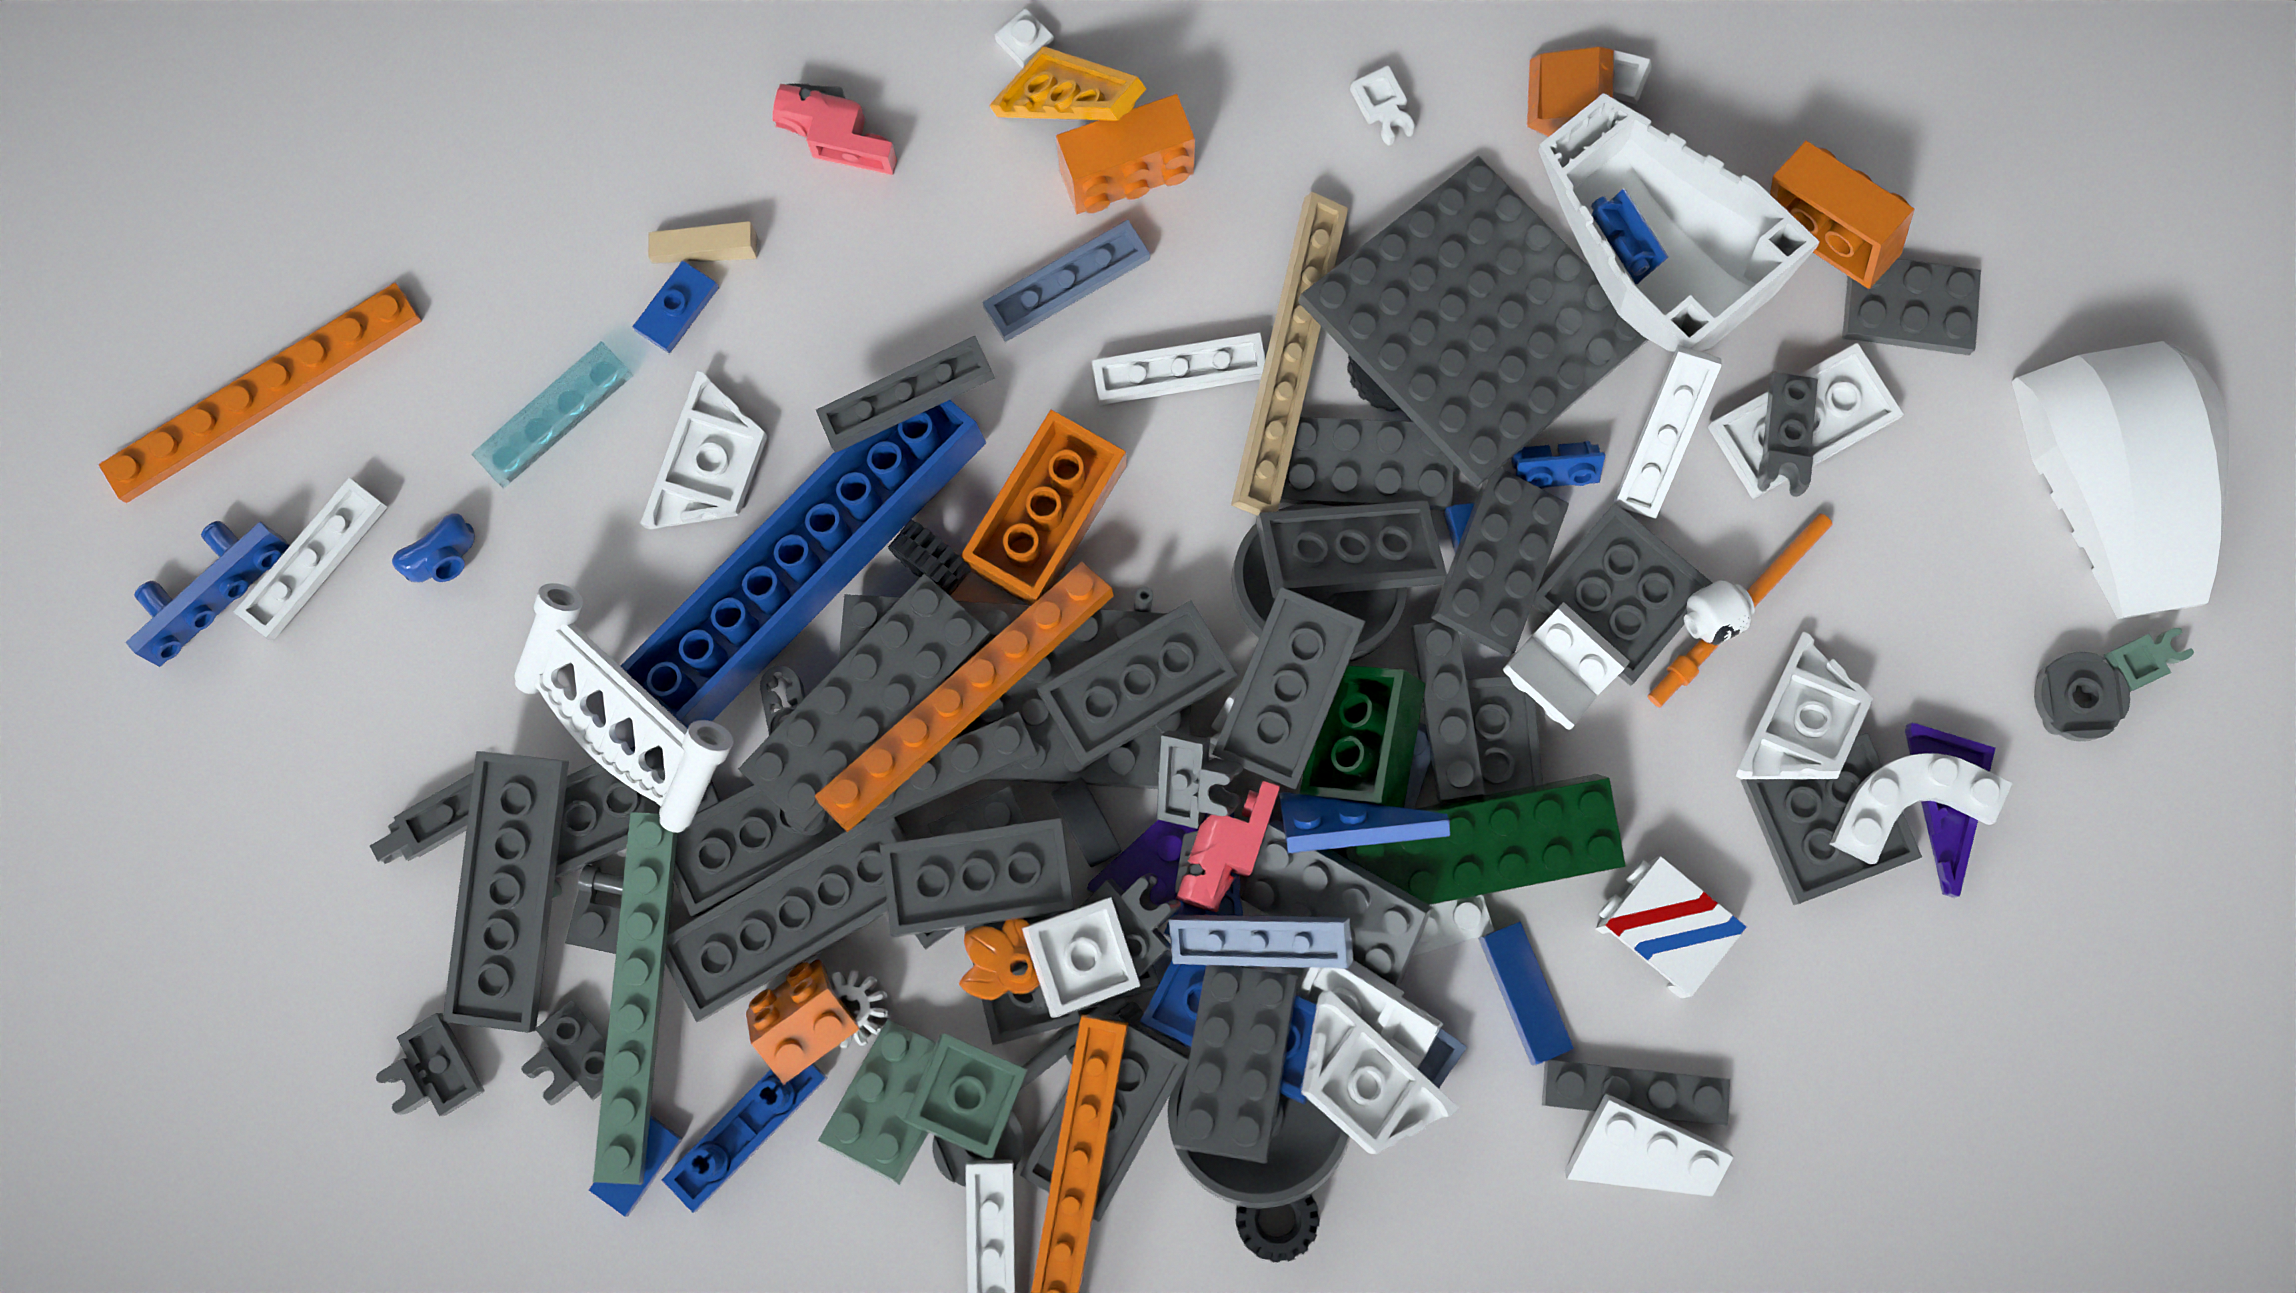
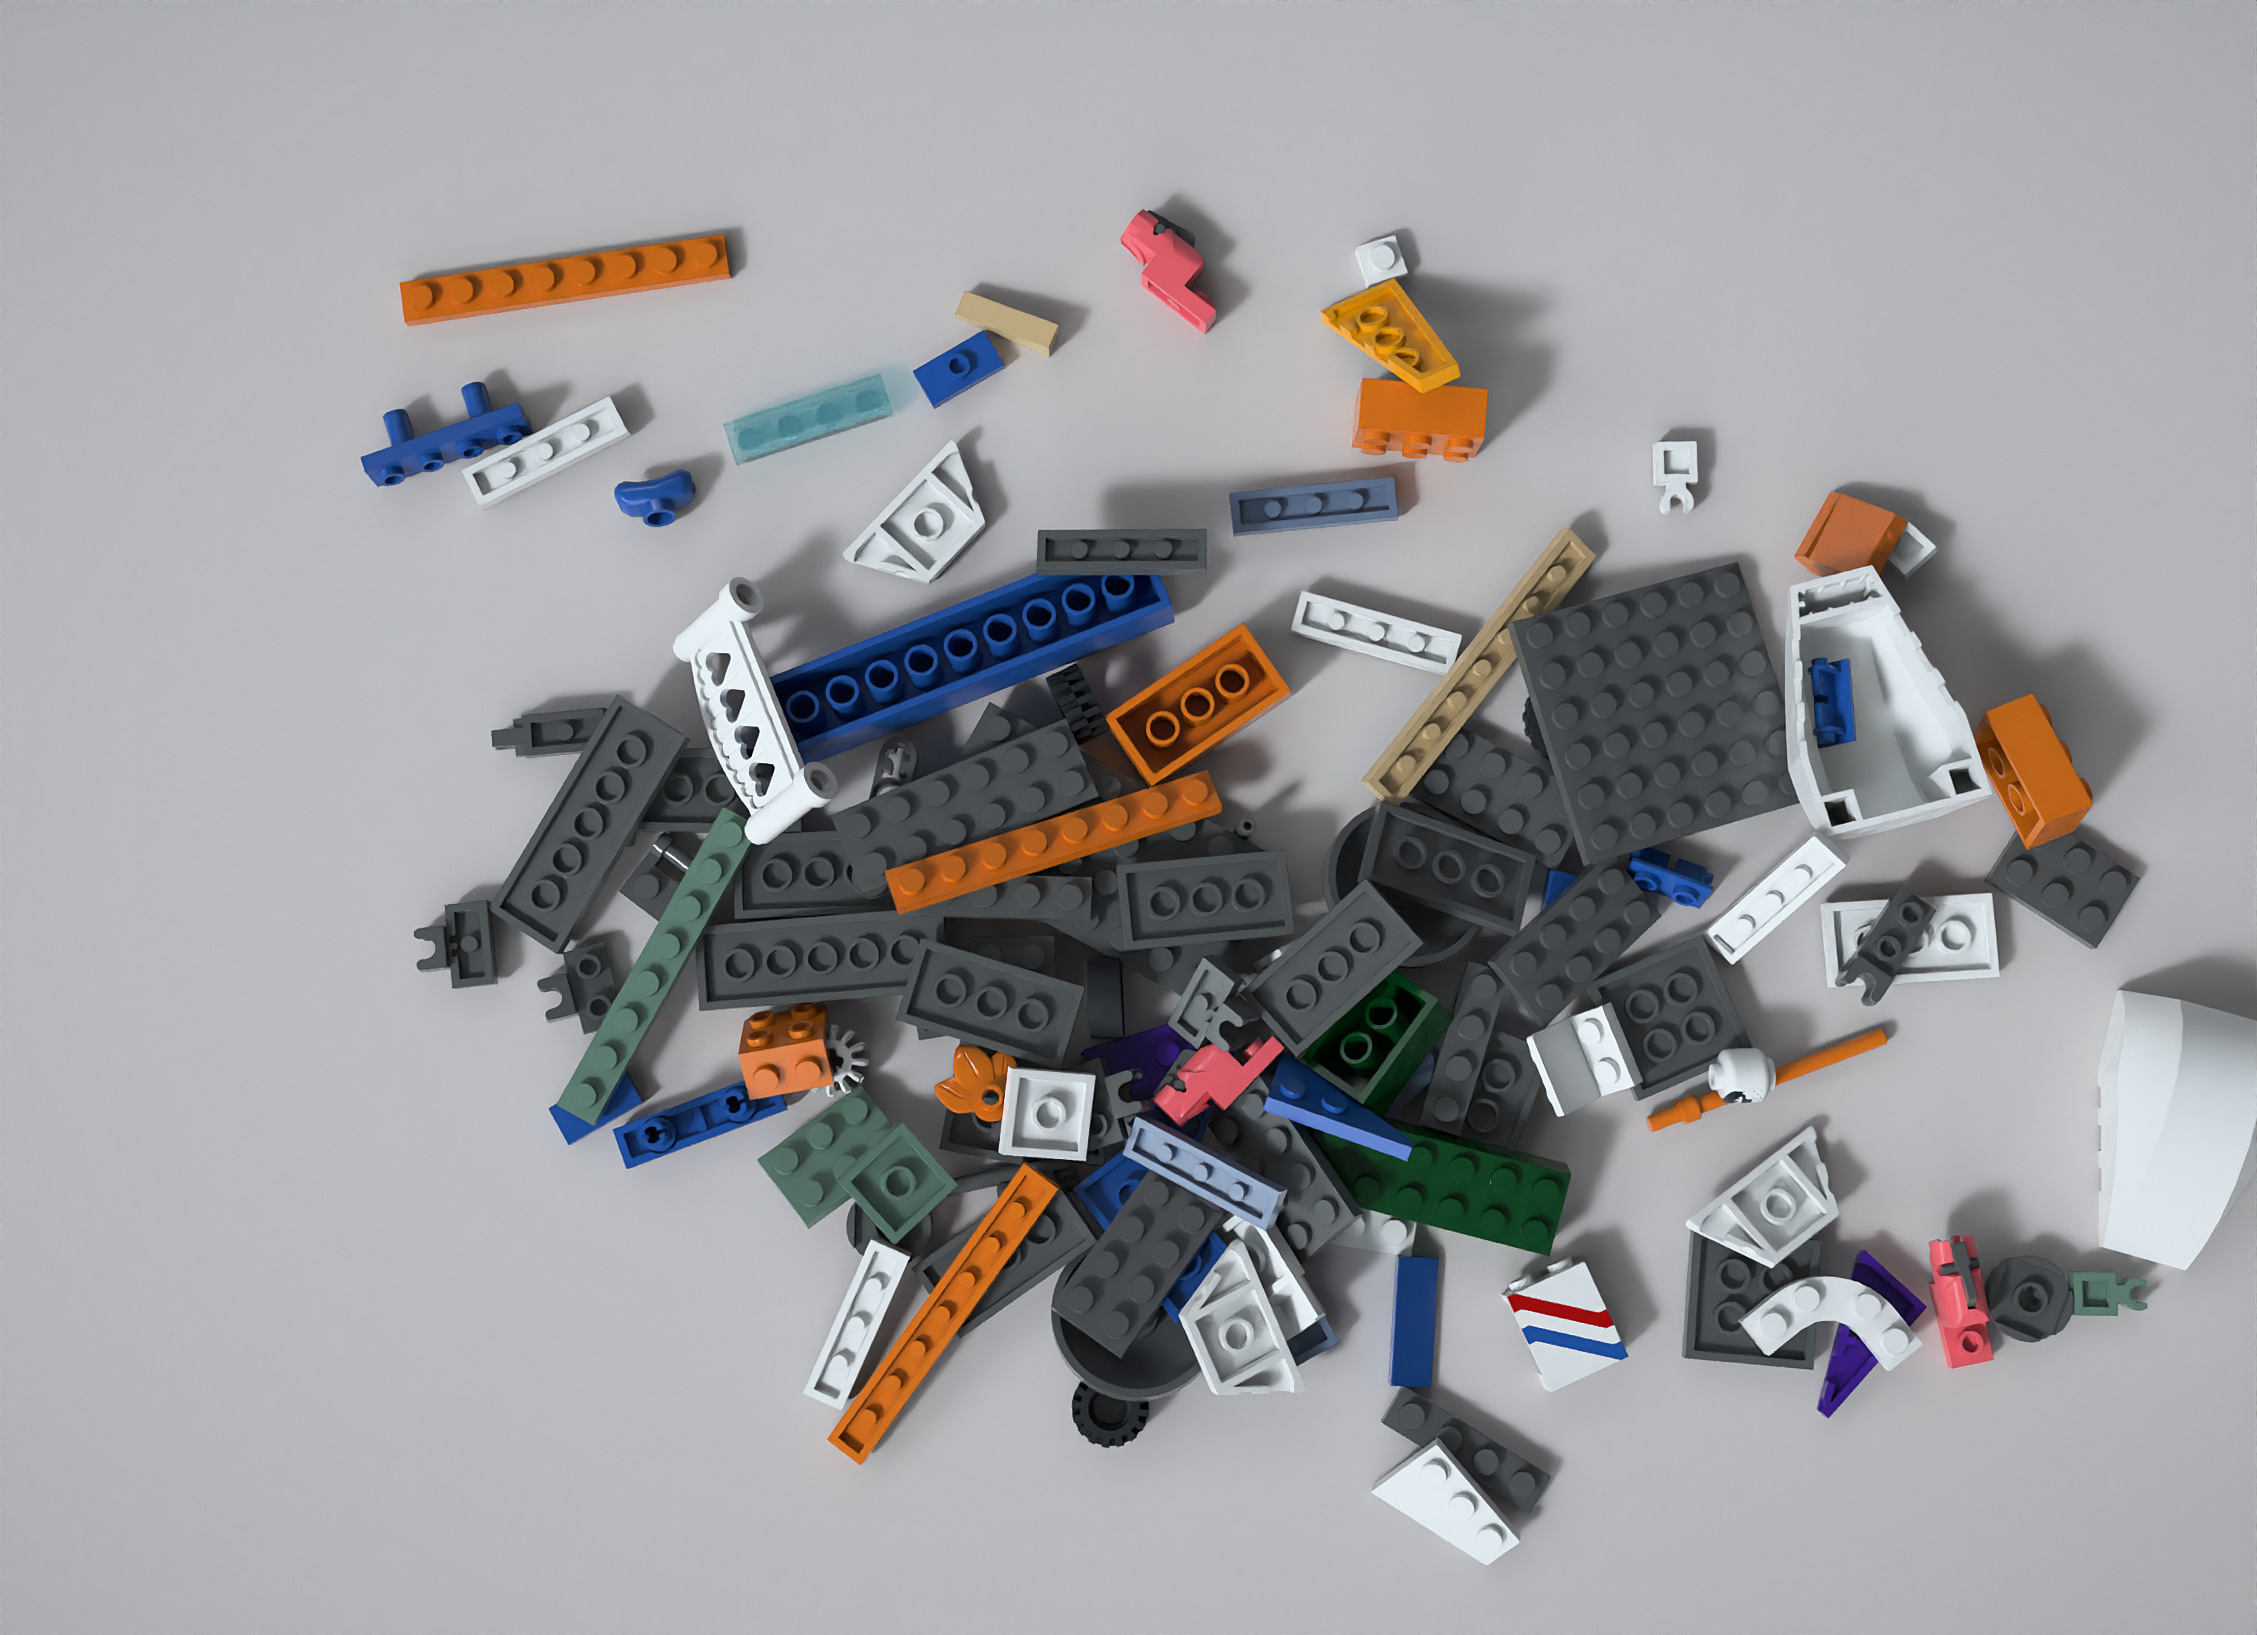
camera: 25 degrees right, 5 degrees up
none -> coral plate [1928,1234,1994,1369]

